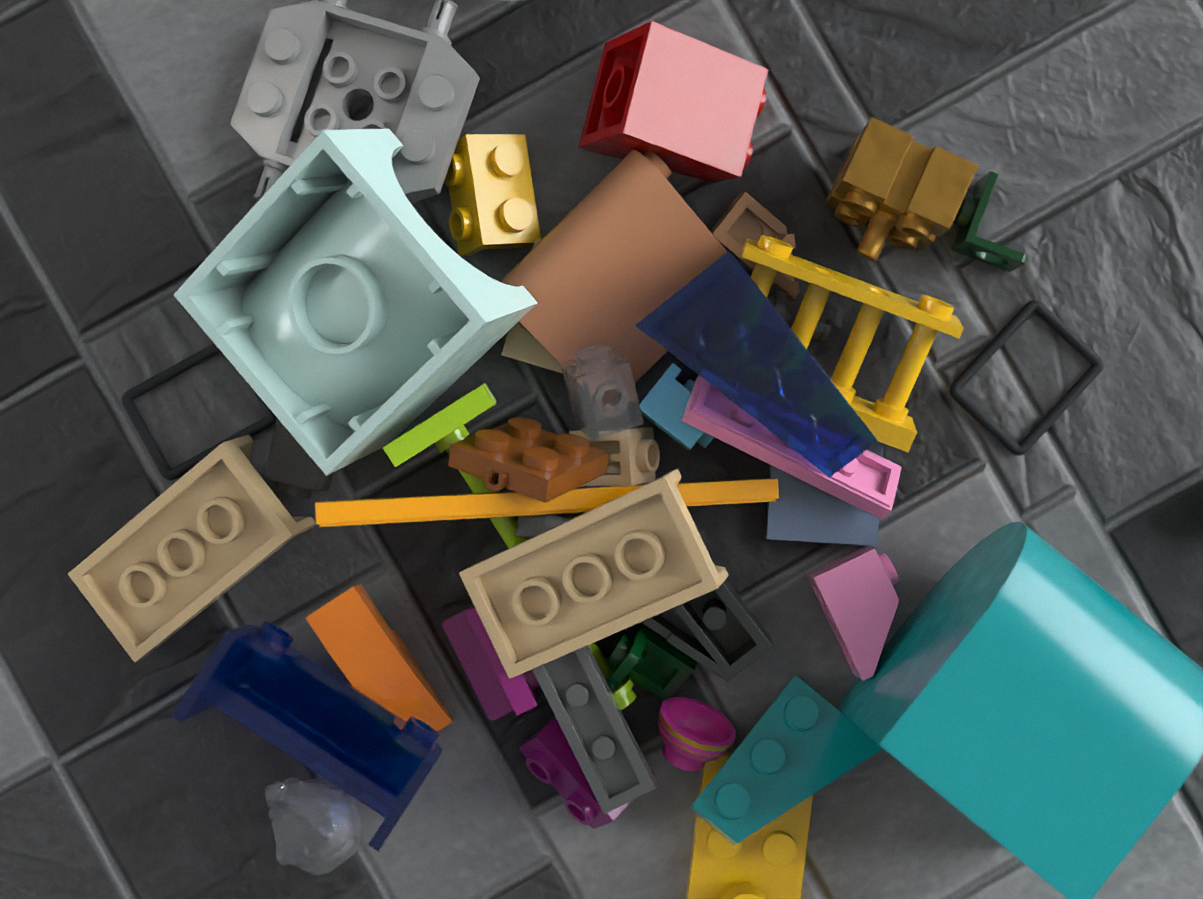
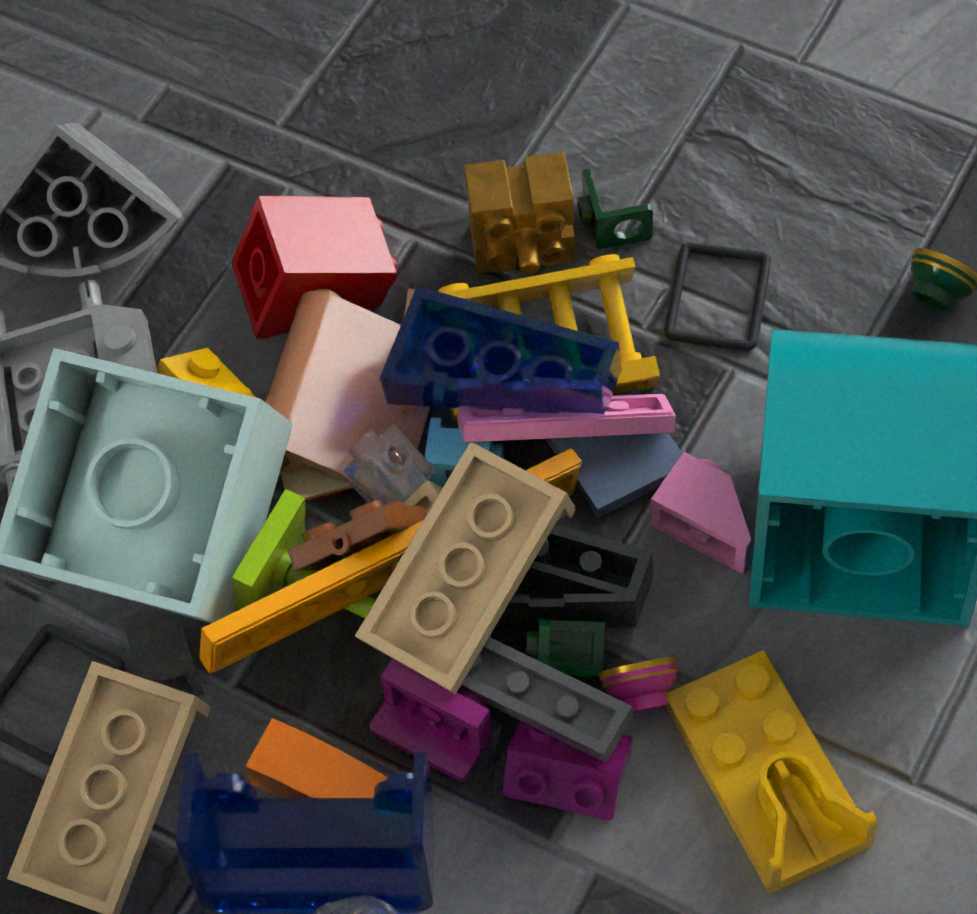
camera: 30 degrees left, 30 degrees down
teal wing [689,675,883,846] -> none

